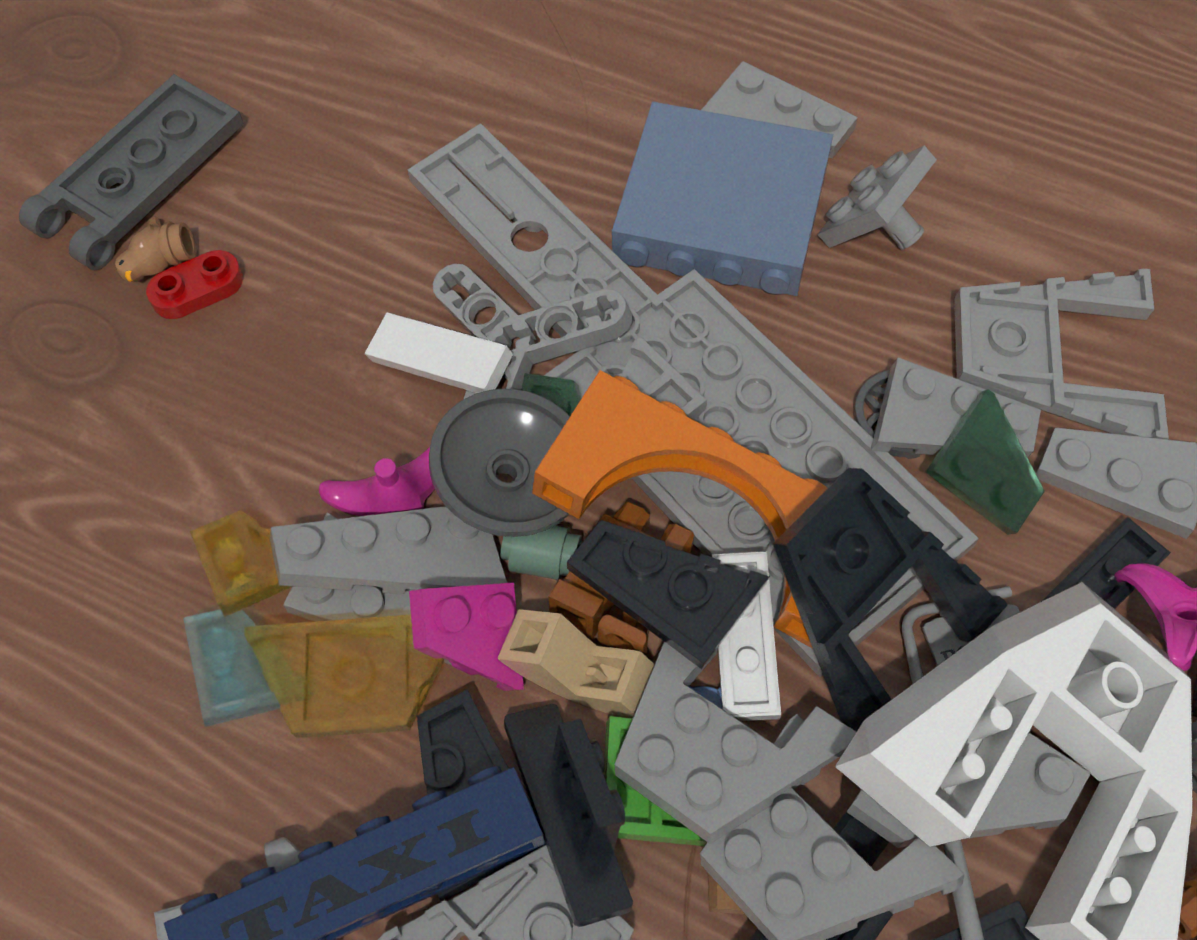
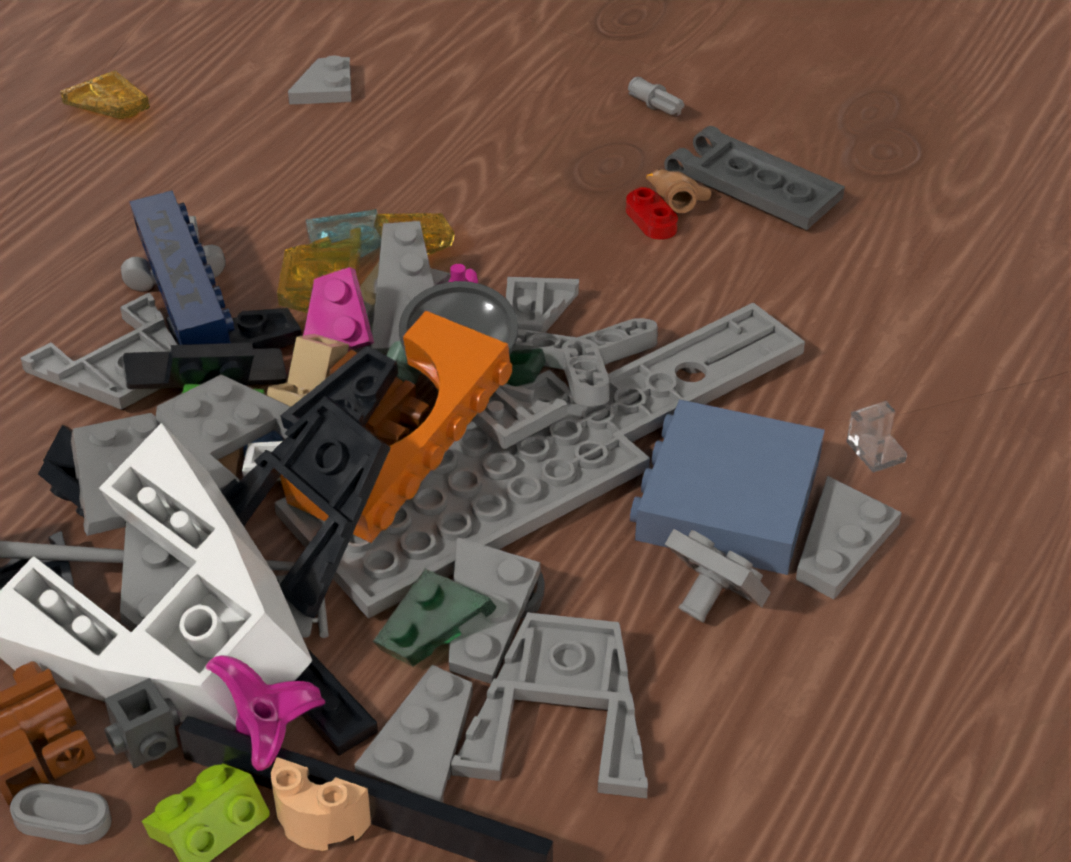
camera: 90 degrees right, 20 degrees down
white tile [365,312,513,393] -> none
none -> light grey wing [506,277,579,333]
none -> clear panel [846,401,907,473]

